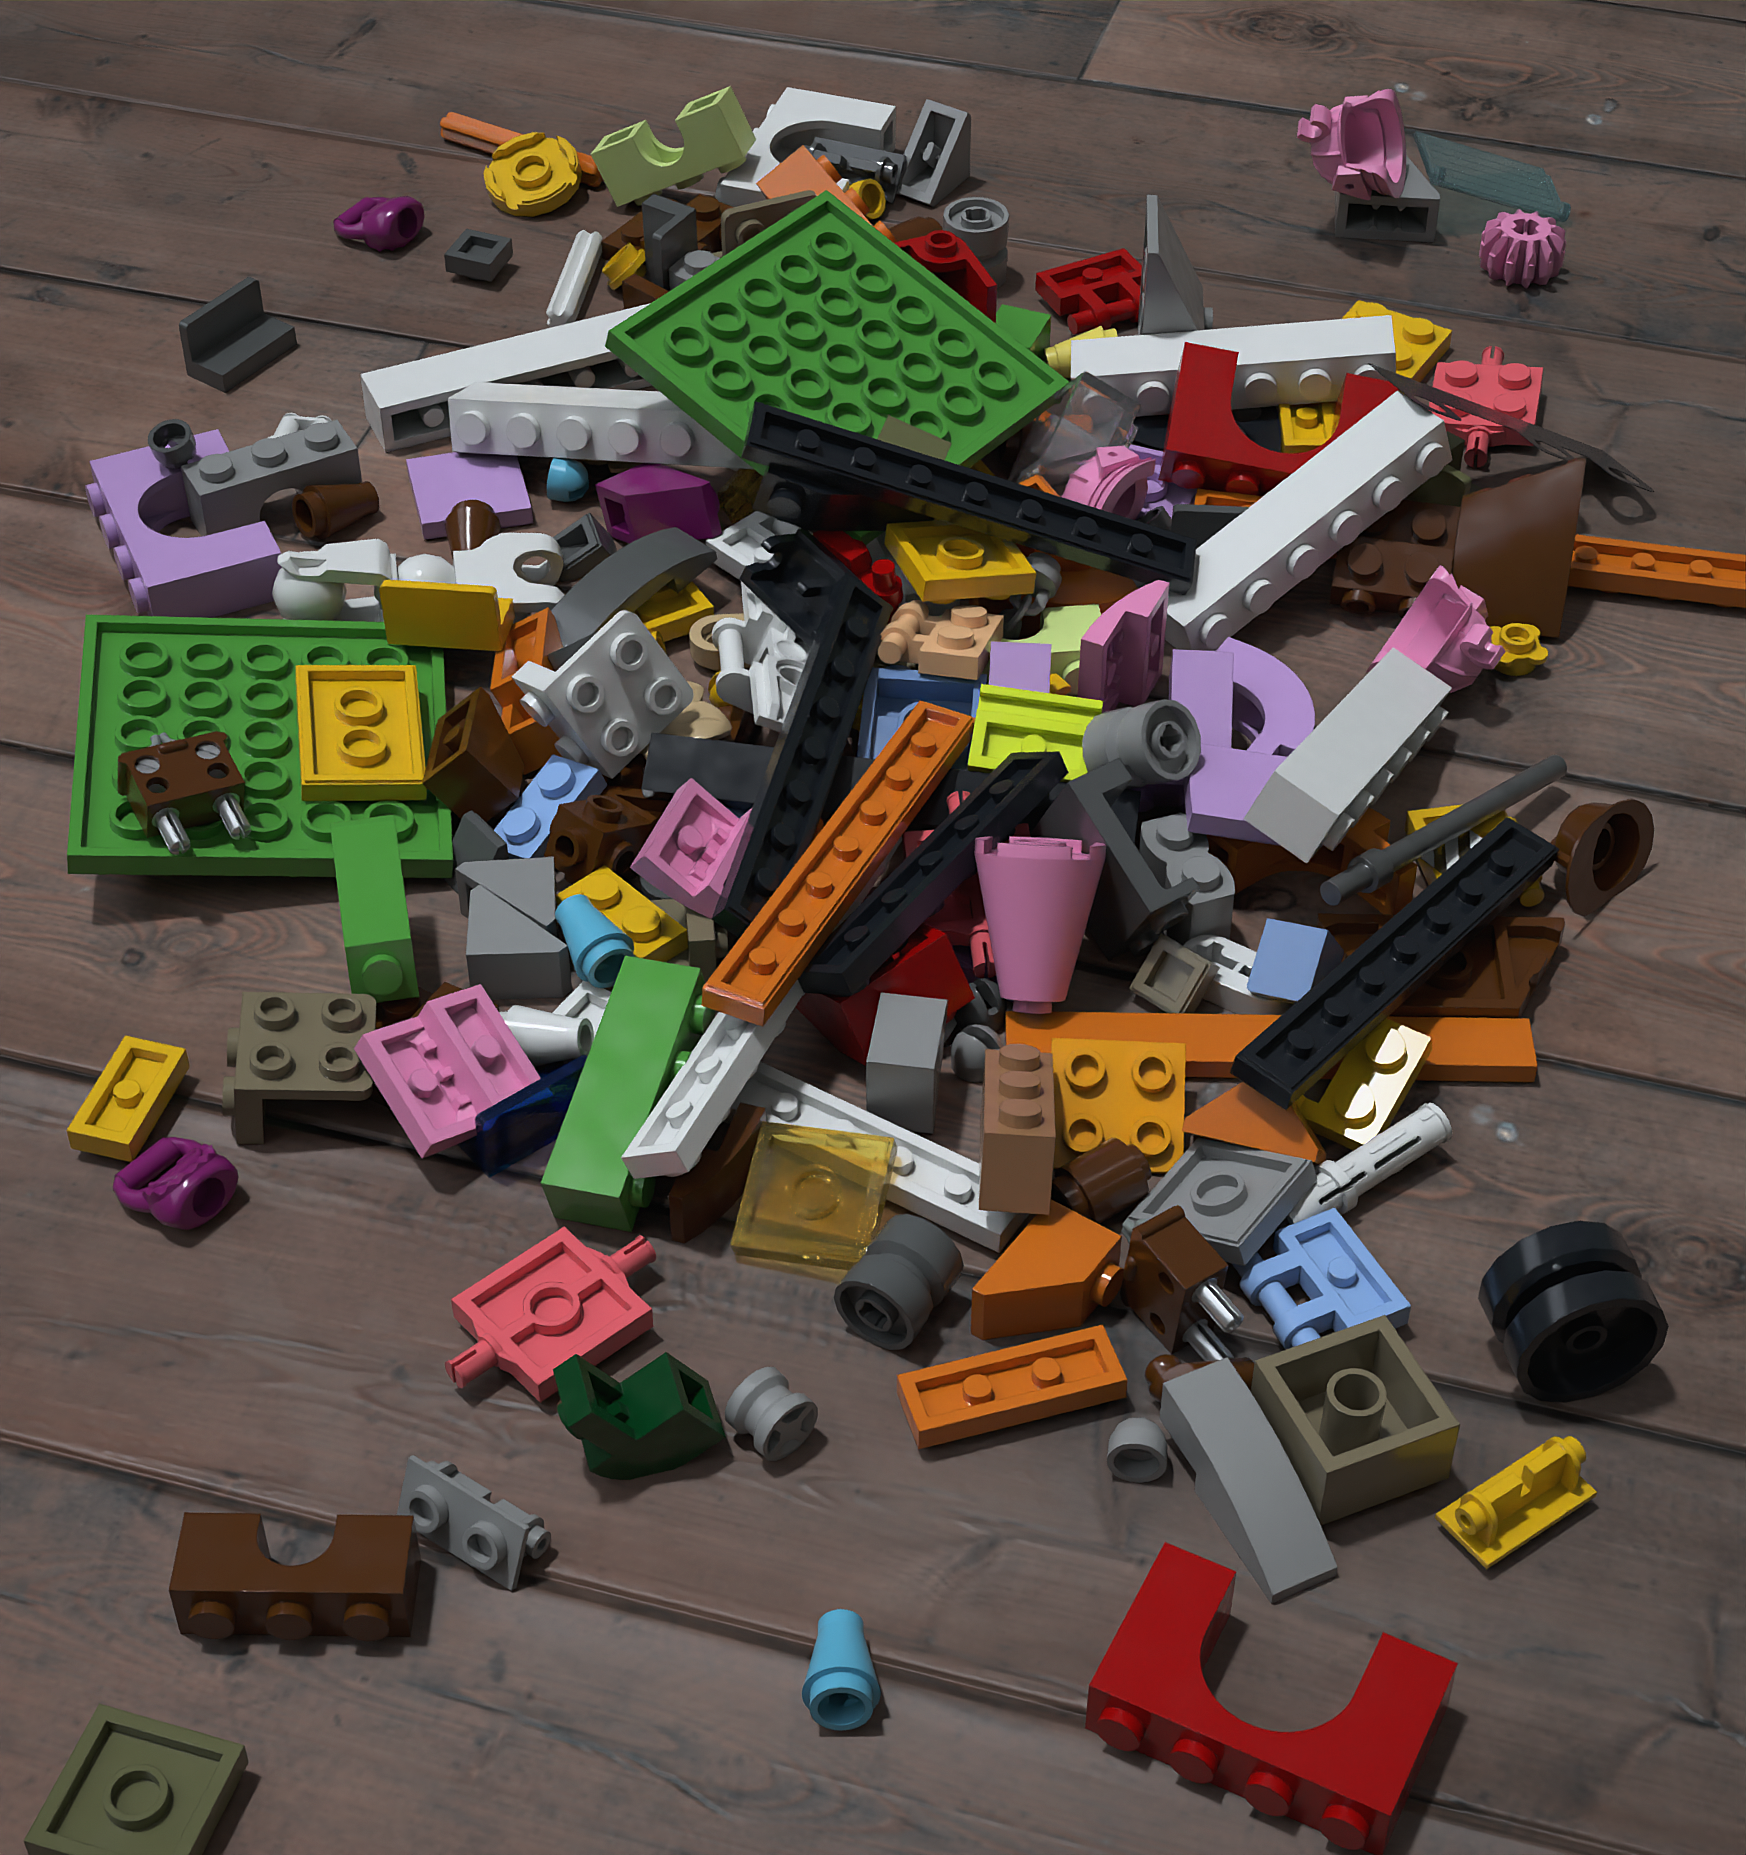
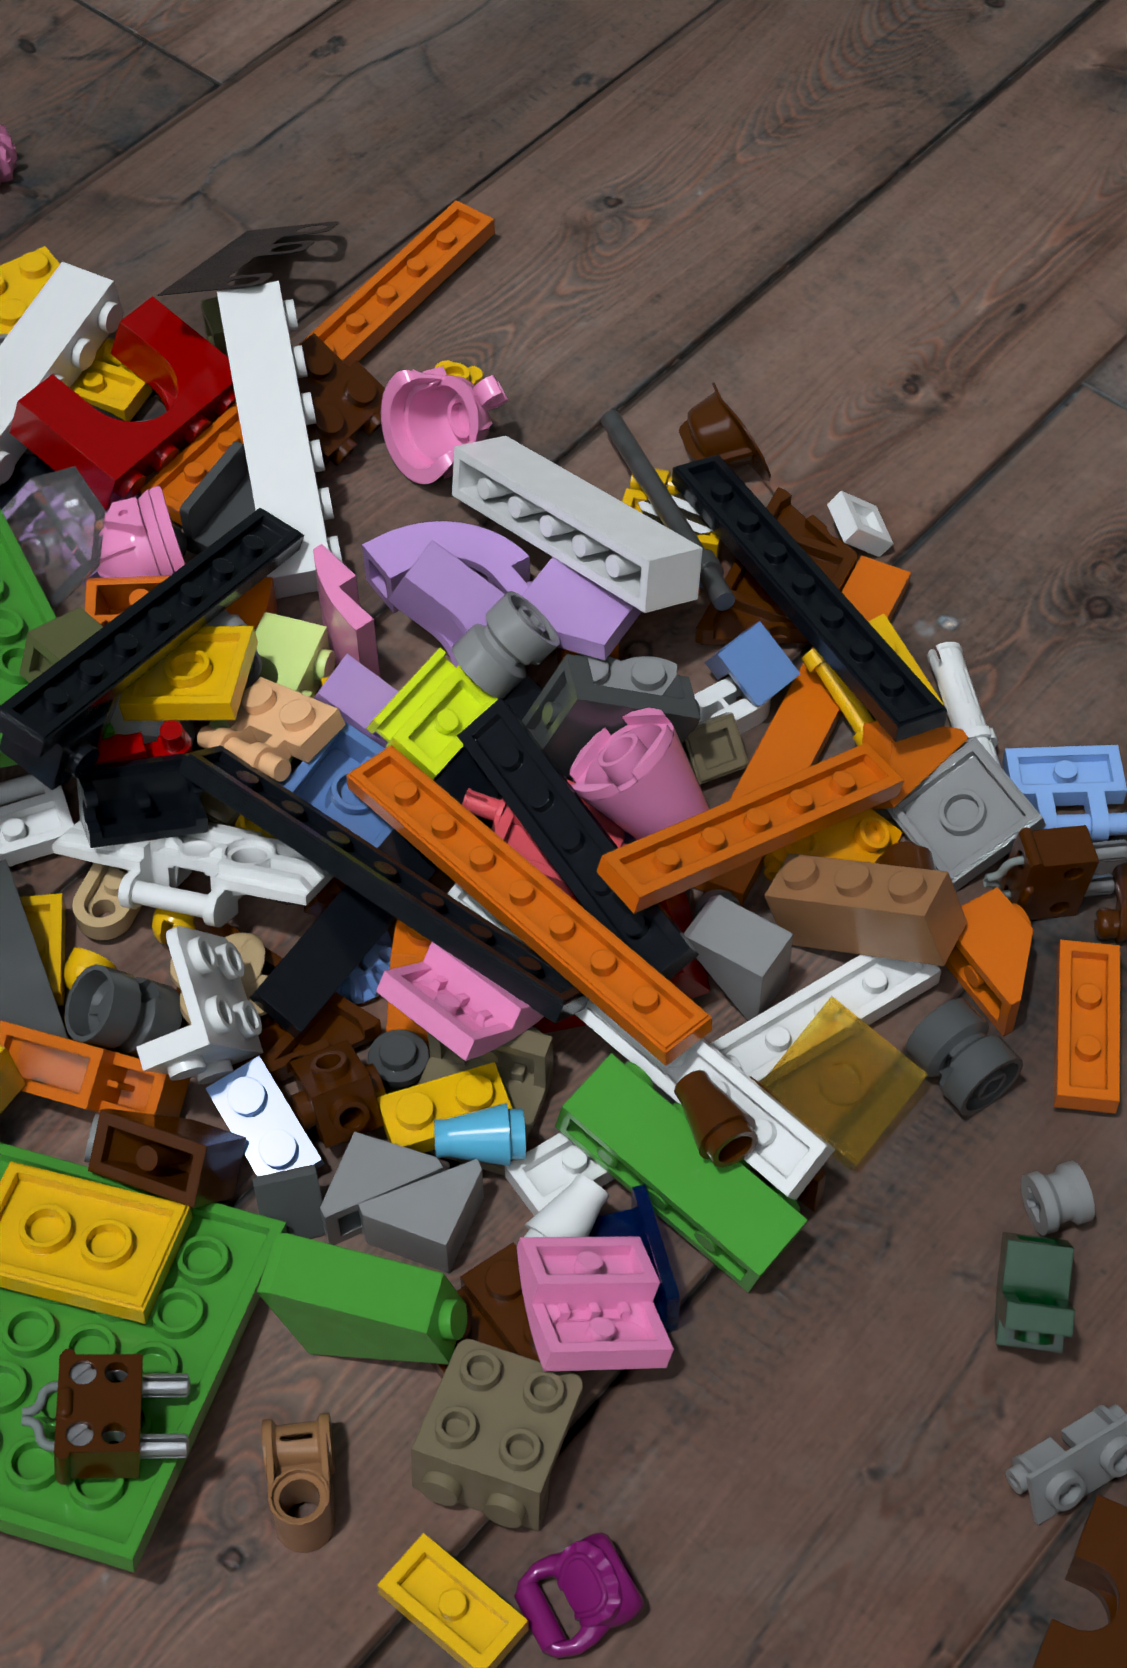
camera: 65 degrees left, 10 degrees up
coral plate [445,1226,656,1403] -> none
coral plate [1429,346,1543,468] -> none
reddish brown slope [1451,458,1586,638] -> none
none -> medium nougat piece [261,1412,336,1553]
none -> orange plate [596,742,904,914]
none -> reddish brown cone [674,1070,758,1167]
none -> white tile [827,491,894,557]

